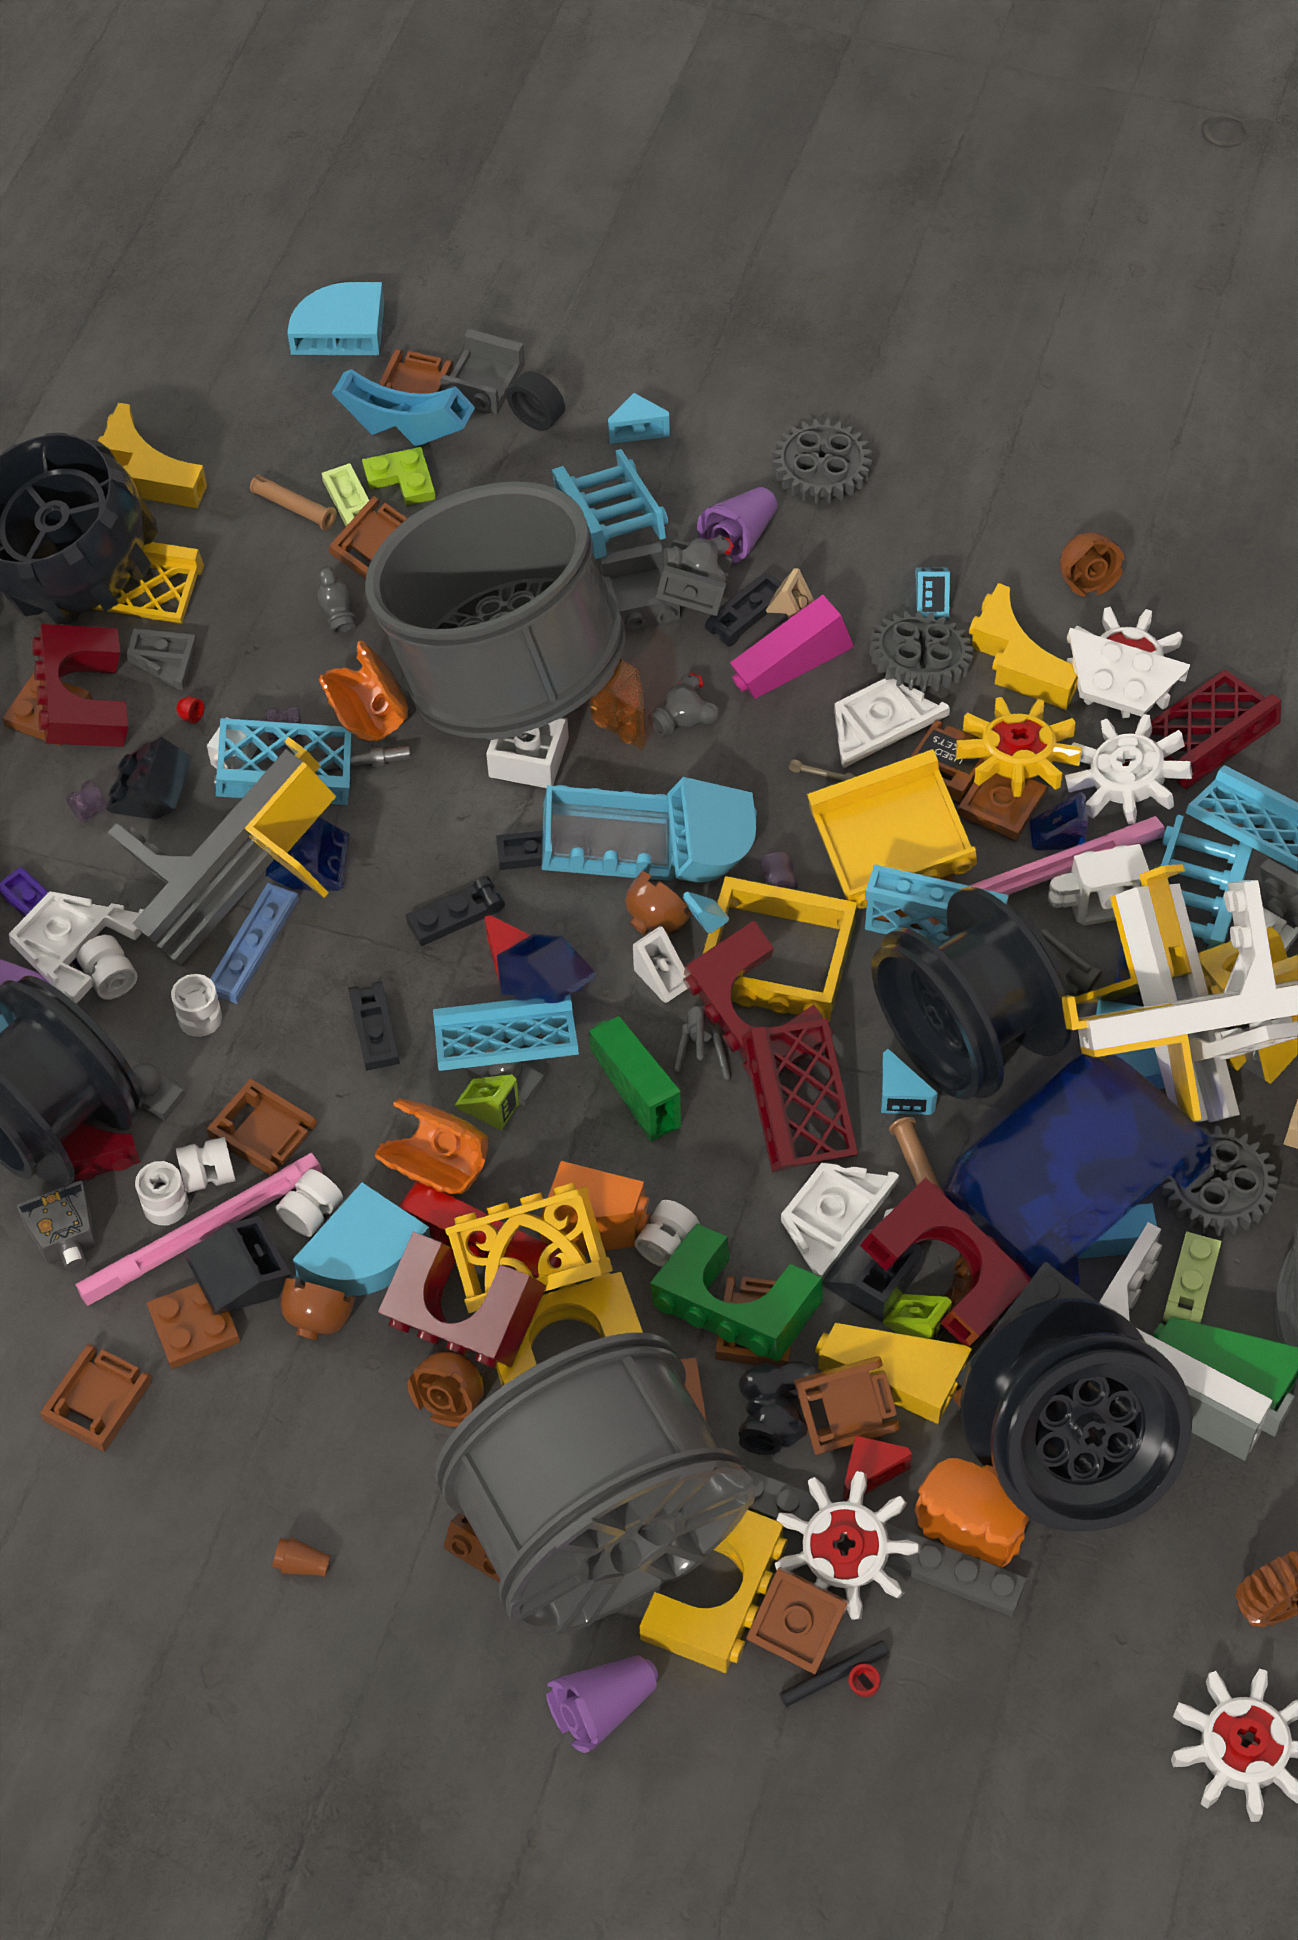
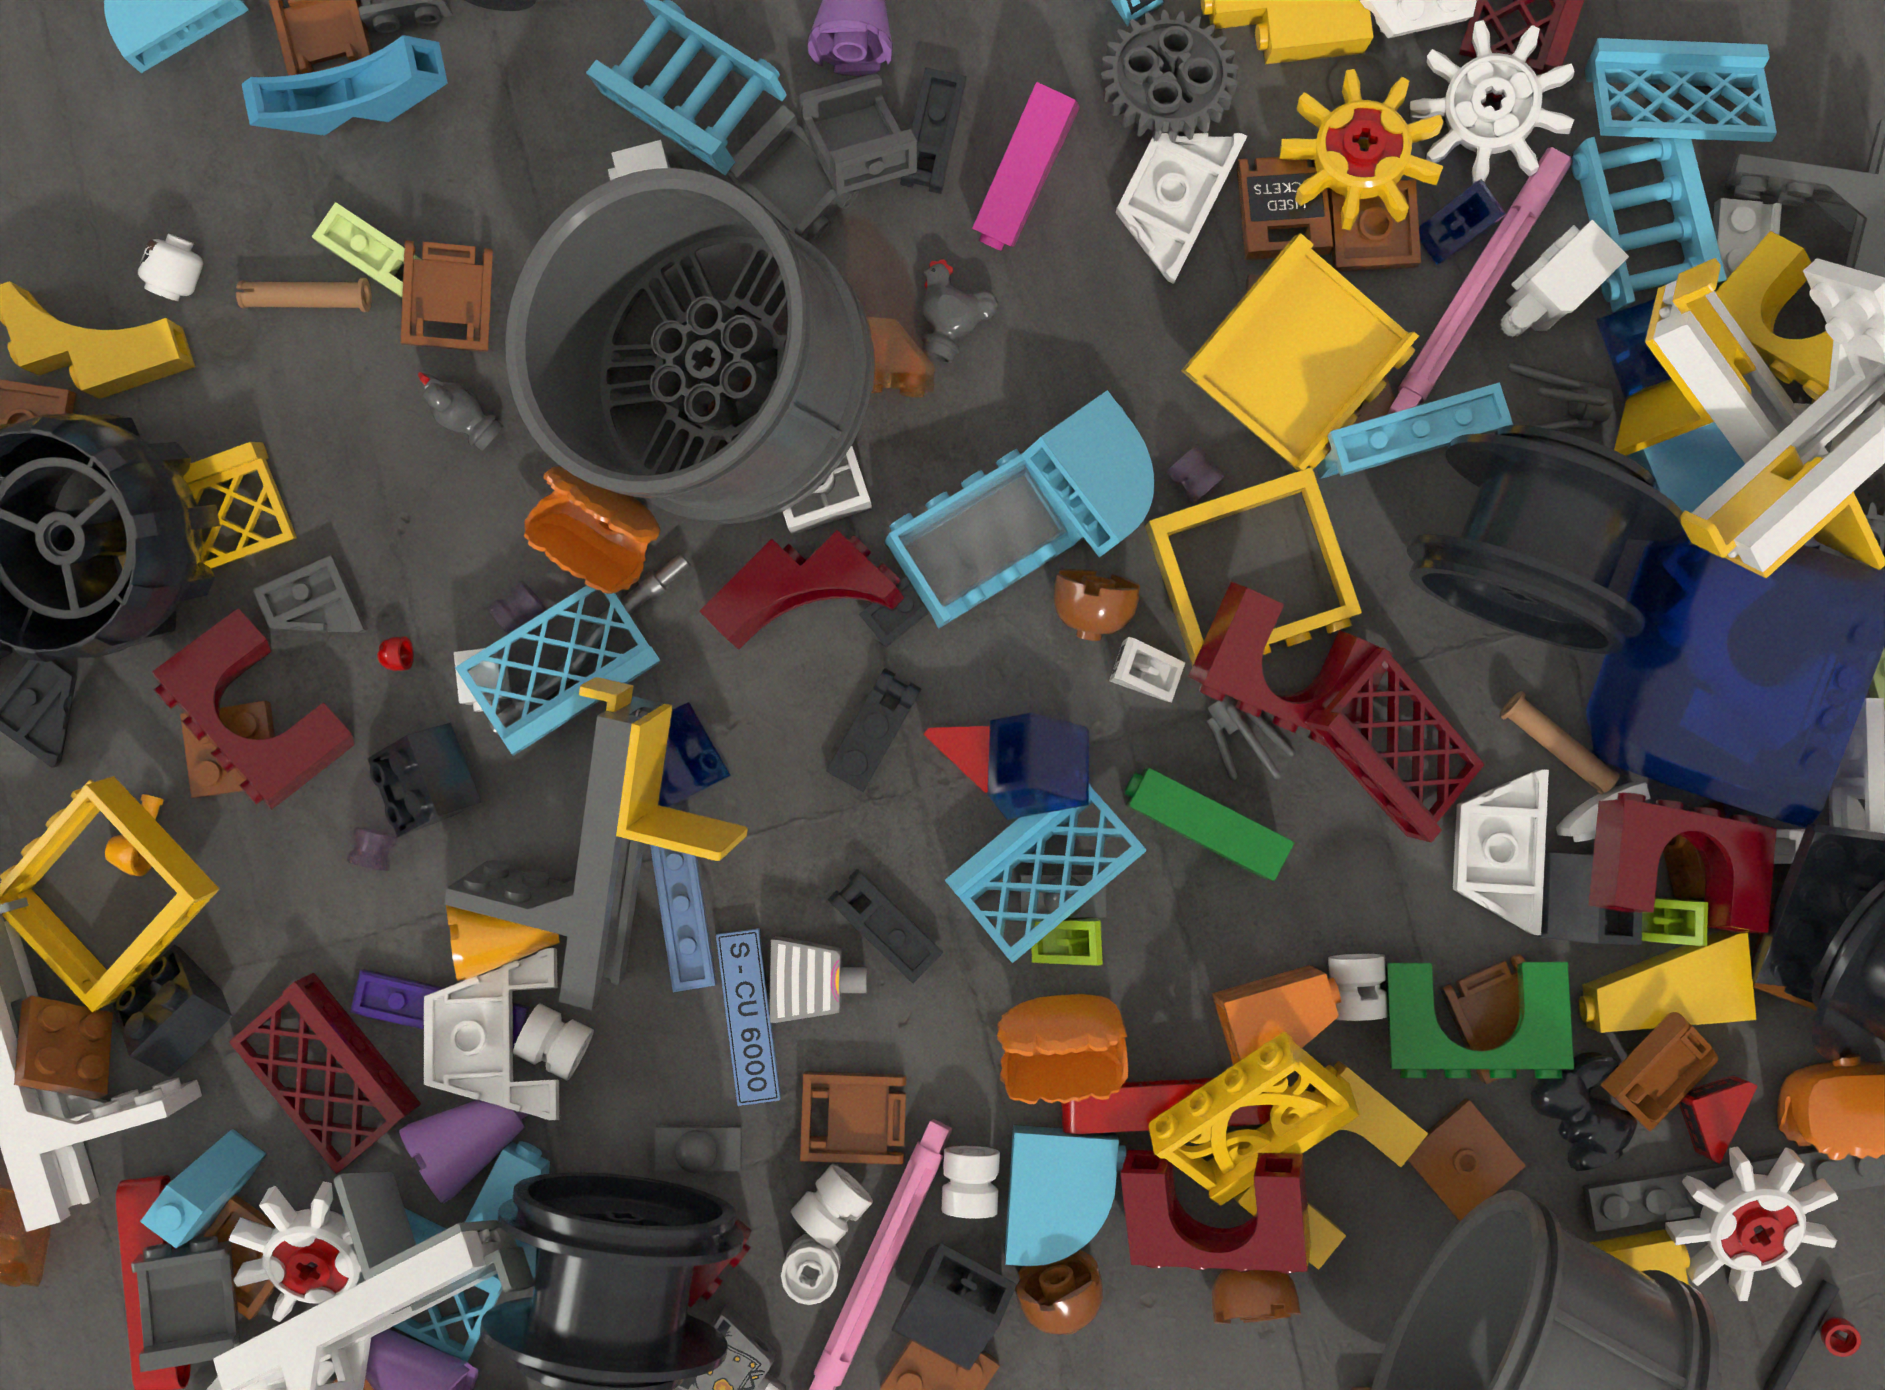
camera: 35 degrees left, 30 degrees up
white wheel [171,974,222,1037] -> none
lime plate [362,447,435,506] -> none
dark grey animal [663,535,734,583] -> none
medium azure slope [683,892,729,934] -> none
dark orange plate [746,1567,850,1674] -> none
tan slope [766,568,814,619] -> none
dark tan hinge [789,759,855,781] -> none
medium azure slope [881,1049,938,1115] -> none
none -> white head [138,234,203,301]
none -> light orange cone [446,905,560,981]
none -> dark red arch [699,530,904,649]
none -> medium blue tile [716,928,781,1106]
none -> light grey torso [770,936,867,1023]

